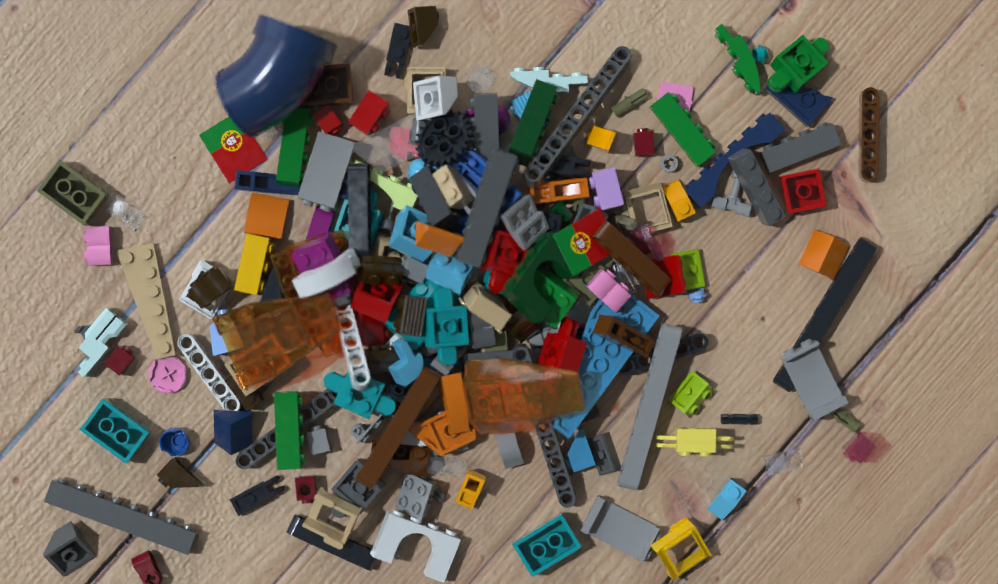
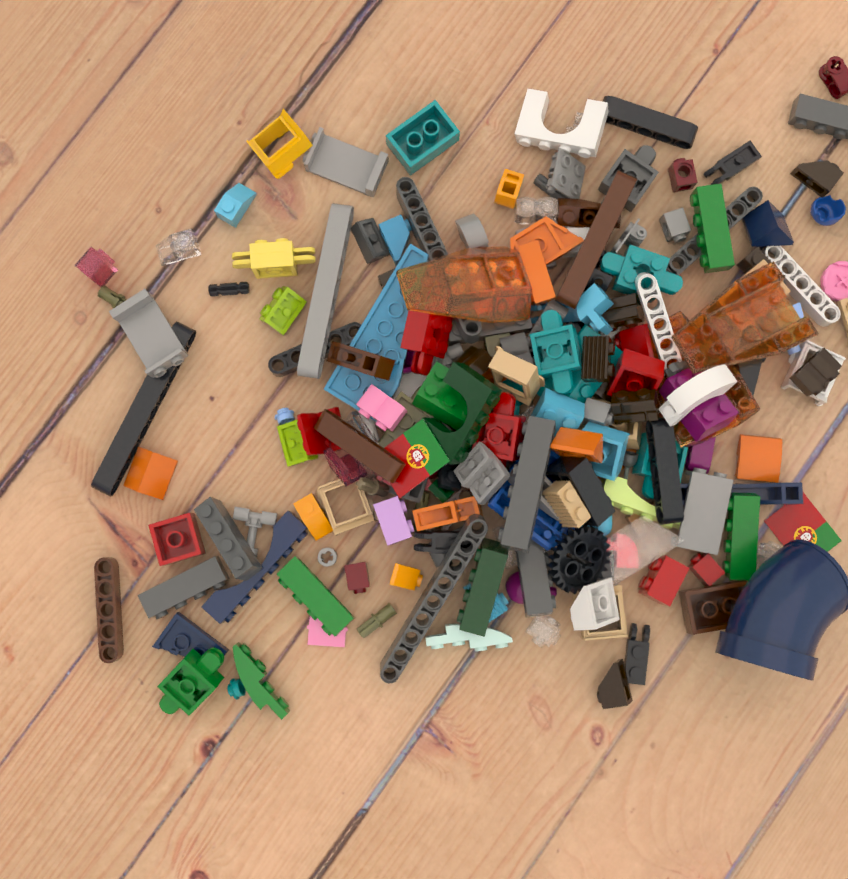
camera: 165 degrees right, 5 degrees down
yellow brick [234,233,275,295] -> none
tan piece [302,487,362,549] -> none

